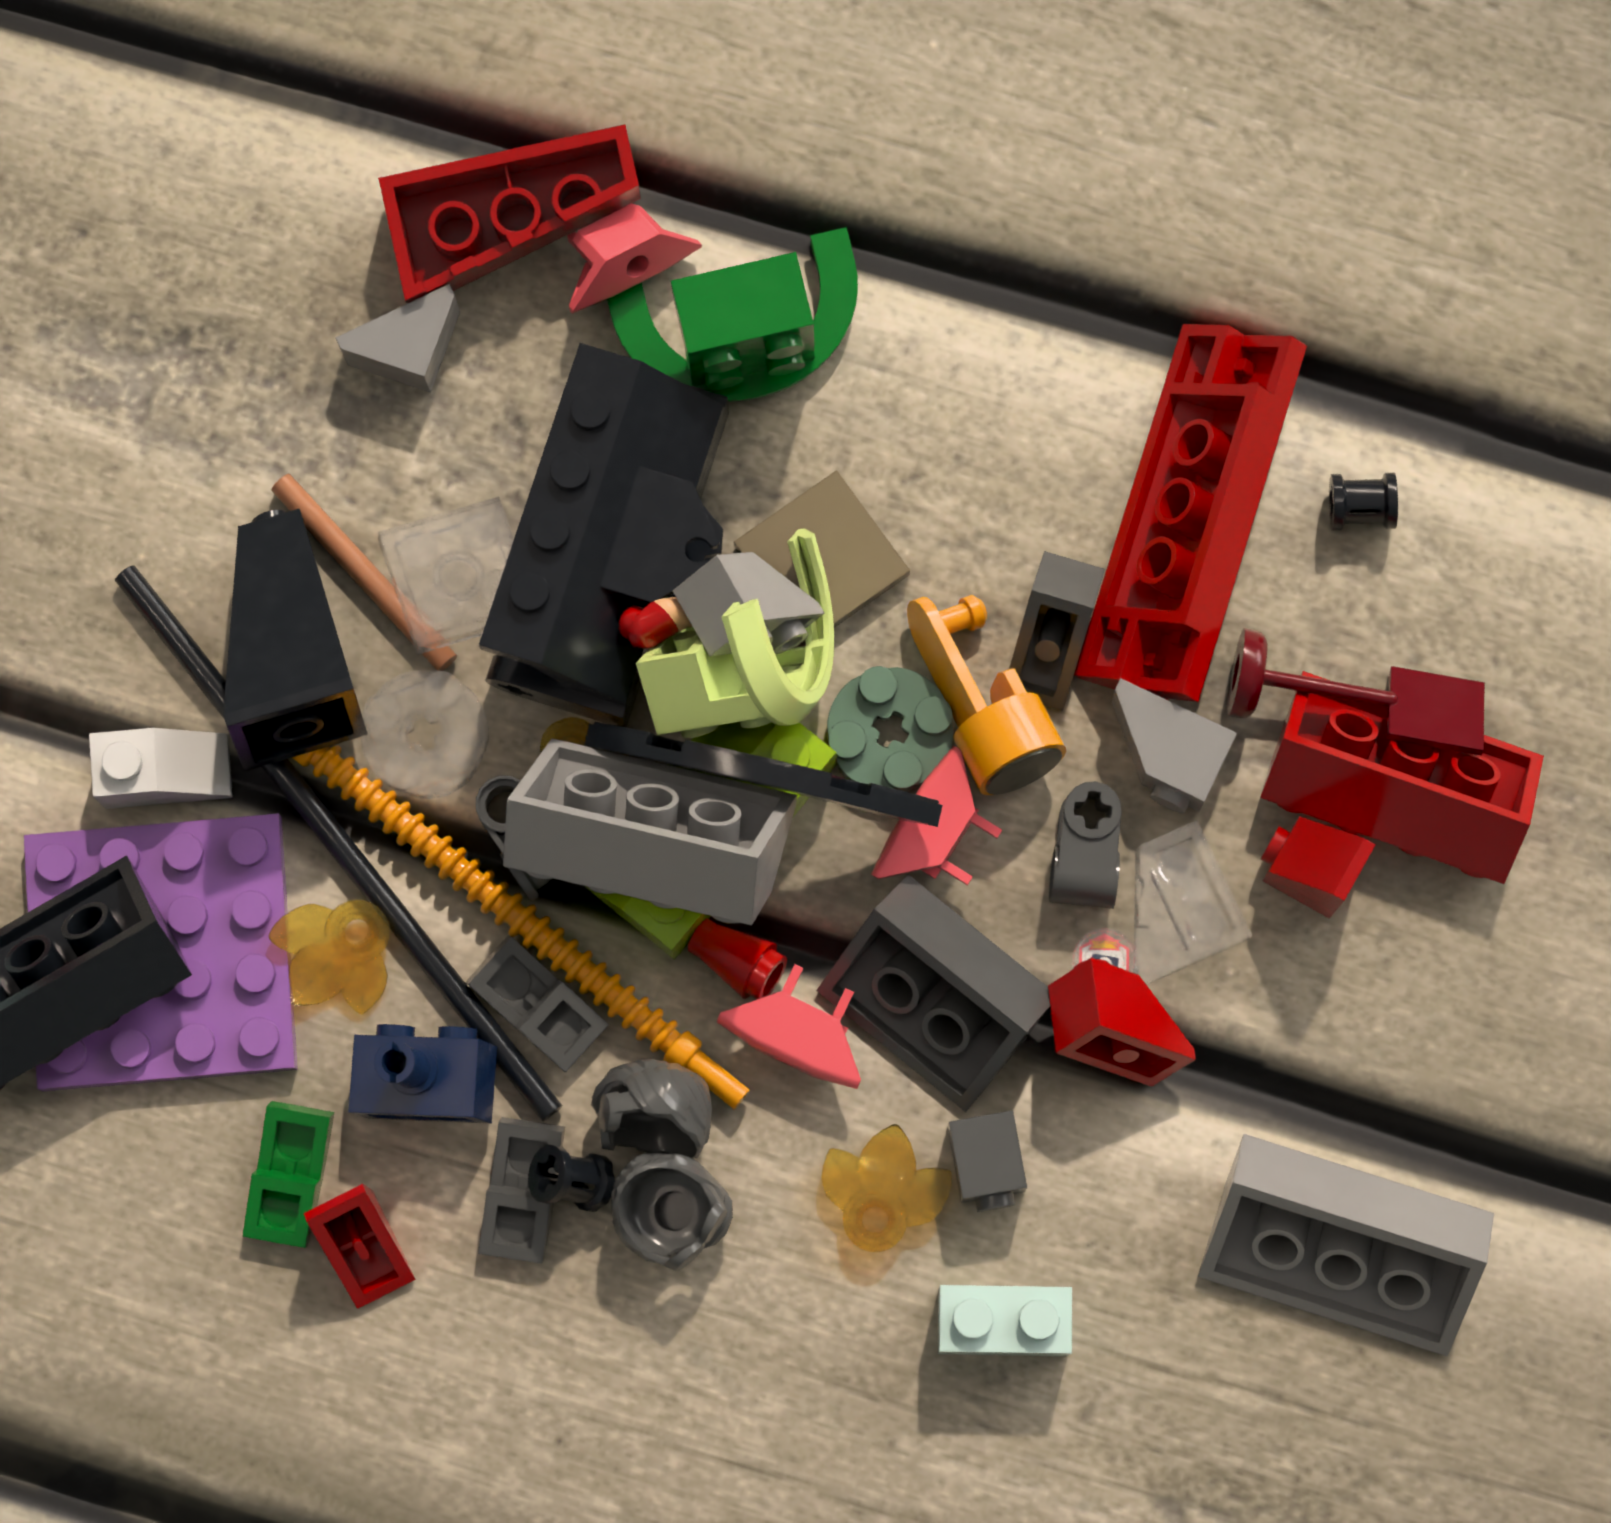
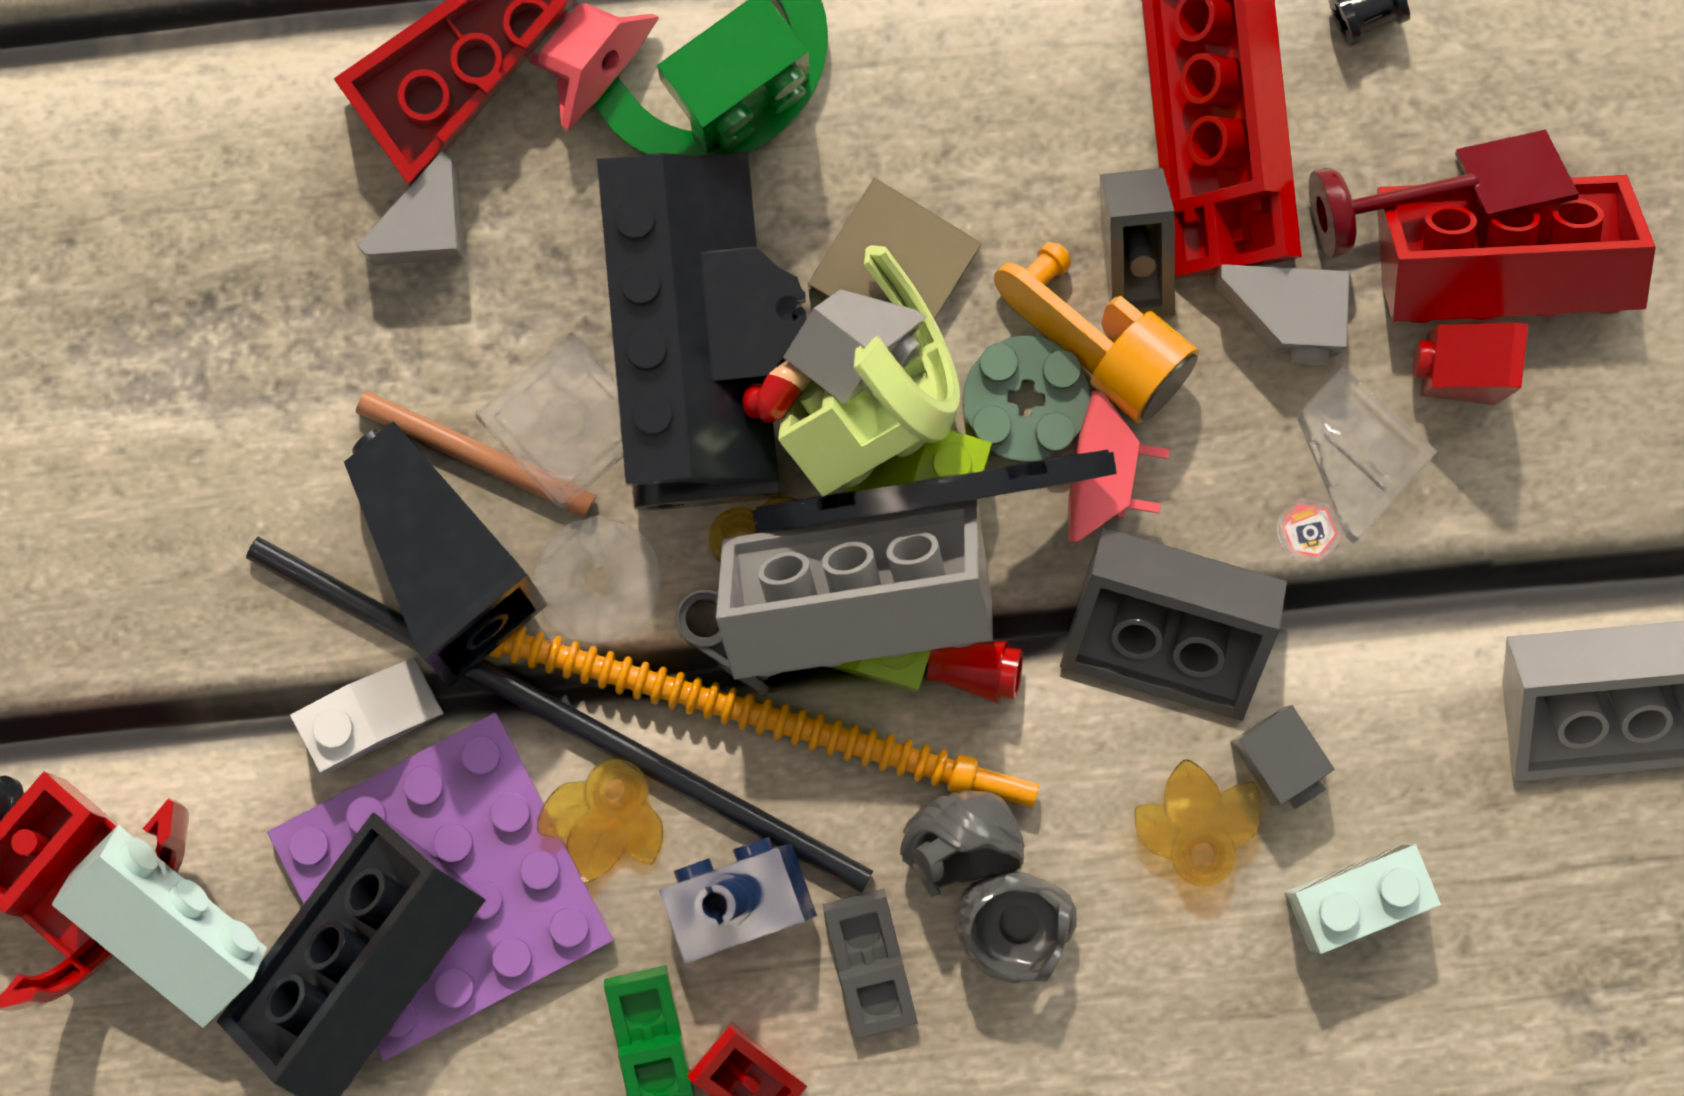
camera: 30 degrees left, 5 degrees up
dark grey slope [465,935,609,1072] -> none
black bush [528,1145,615,1212] -> none
coral piece [717,964,861,1089] -> none
red slope [1048,957,1196,1087] -> none
dark grey piece [1049,781,1122,909] -> none

